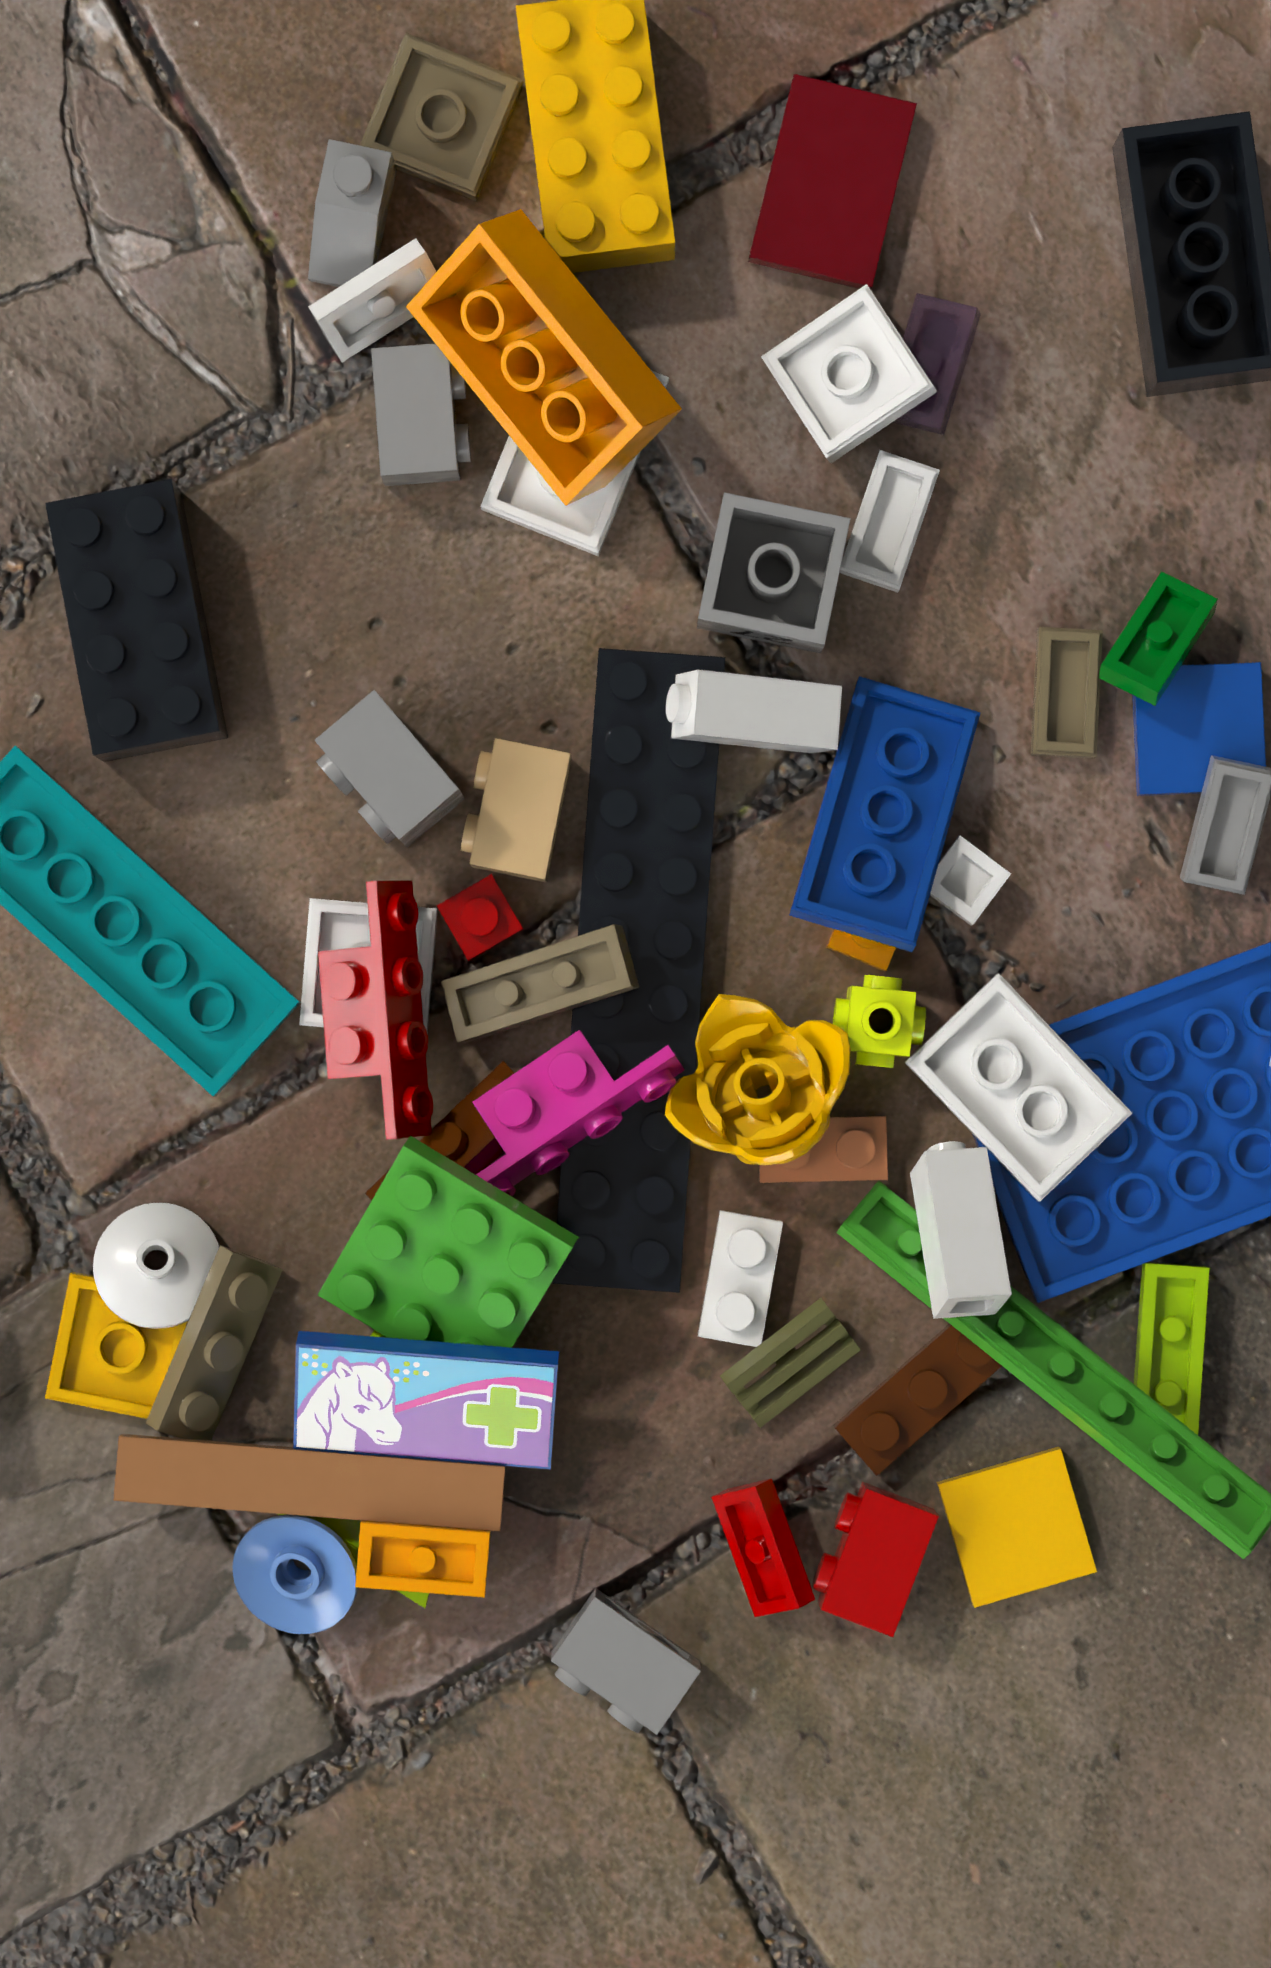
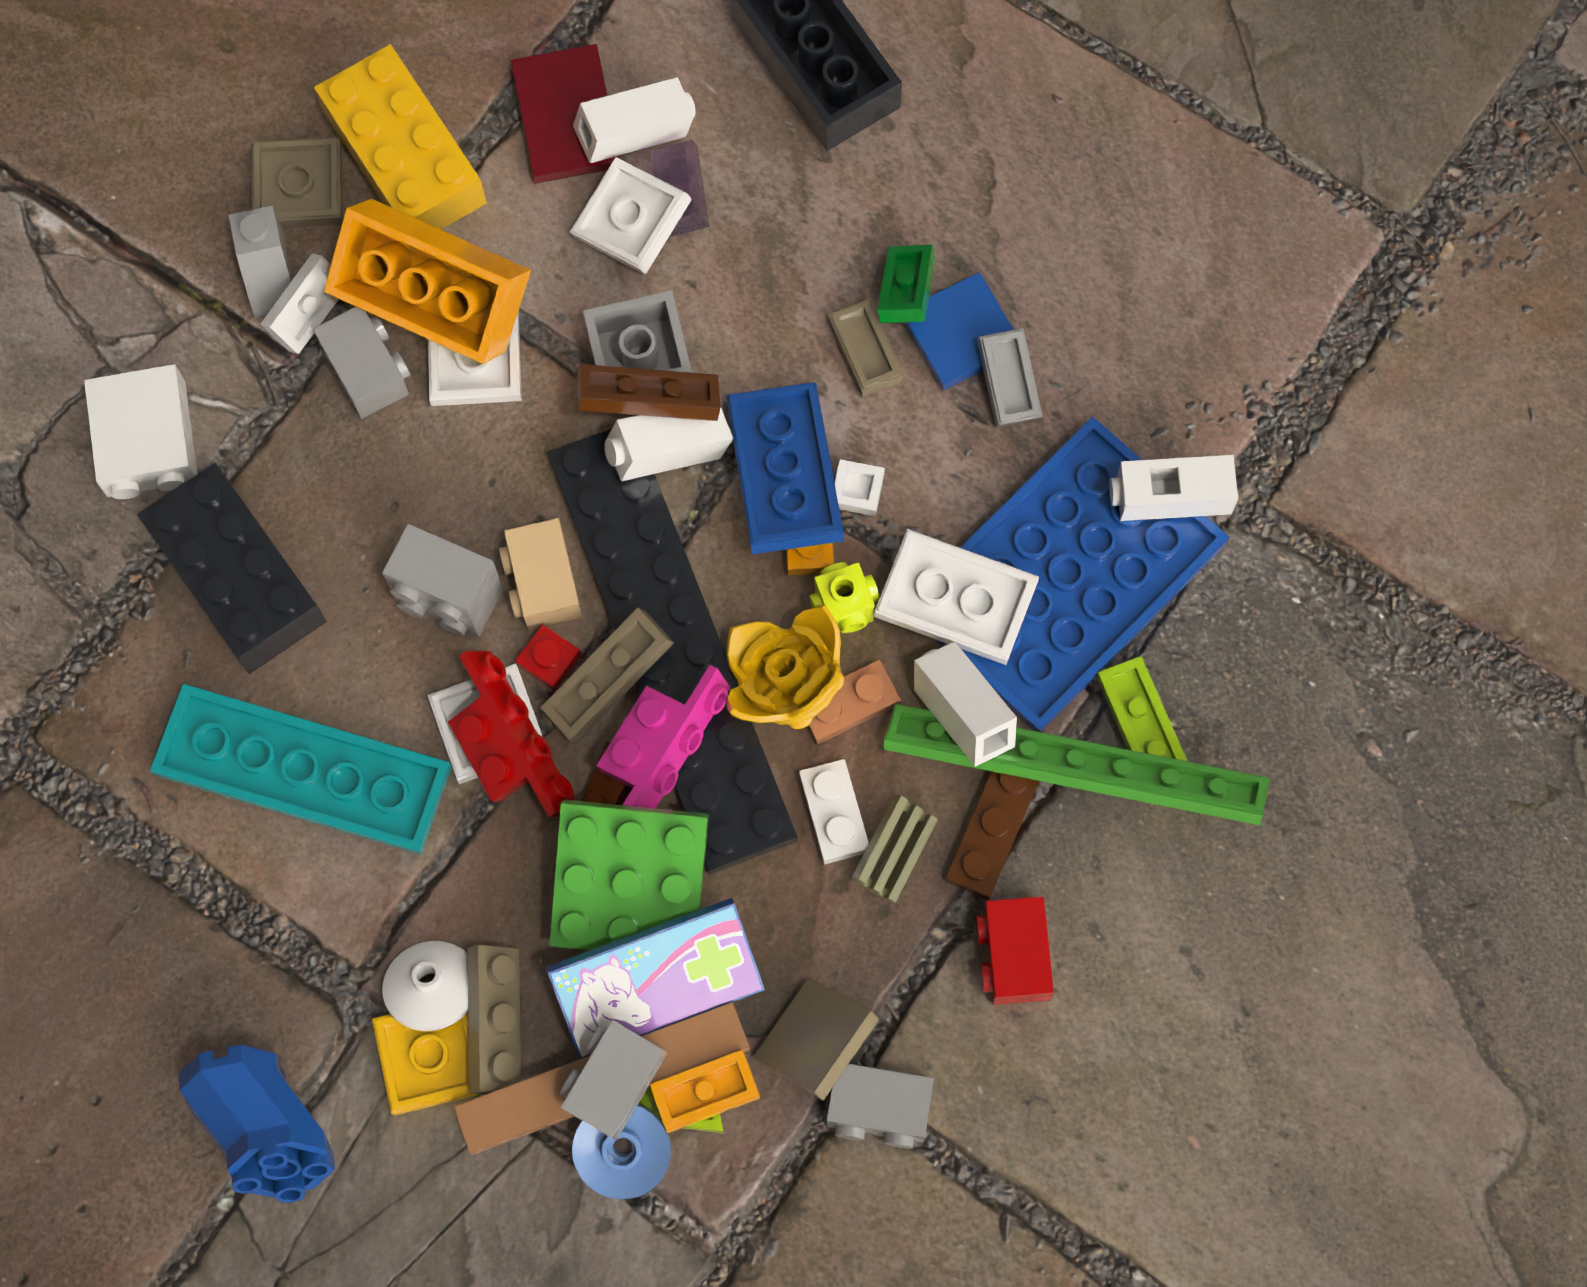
camera: 25 degrees left, 15 degrees down
red plate [711,1478,816,1617] -> none
white tile [839,450,940,593] -> none
yellow tile [936,1447,1097,1608] -> none
none -> white brick [84,364,197,499]
none -> light grey brick [560,1020,668,1140]
none -> white brick [573,77,695,163]
none -> reddish brown plate [577,364,721,421]
none -> dark tan tile [753,978,879,1100]

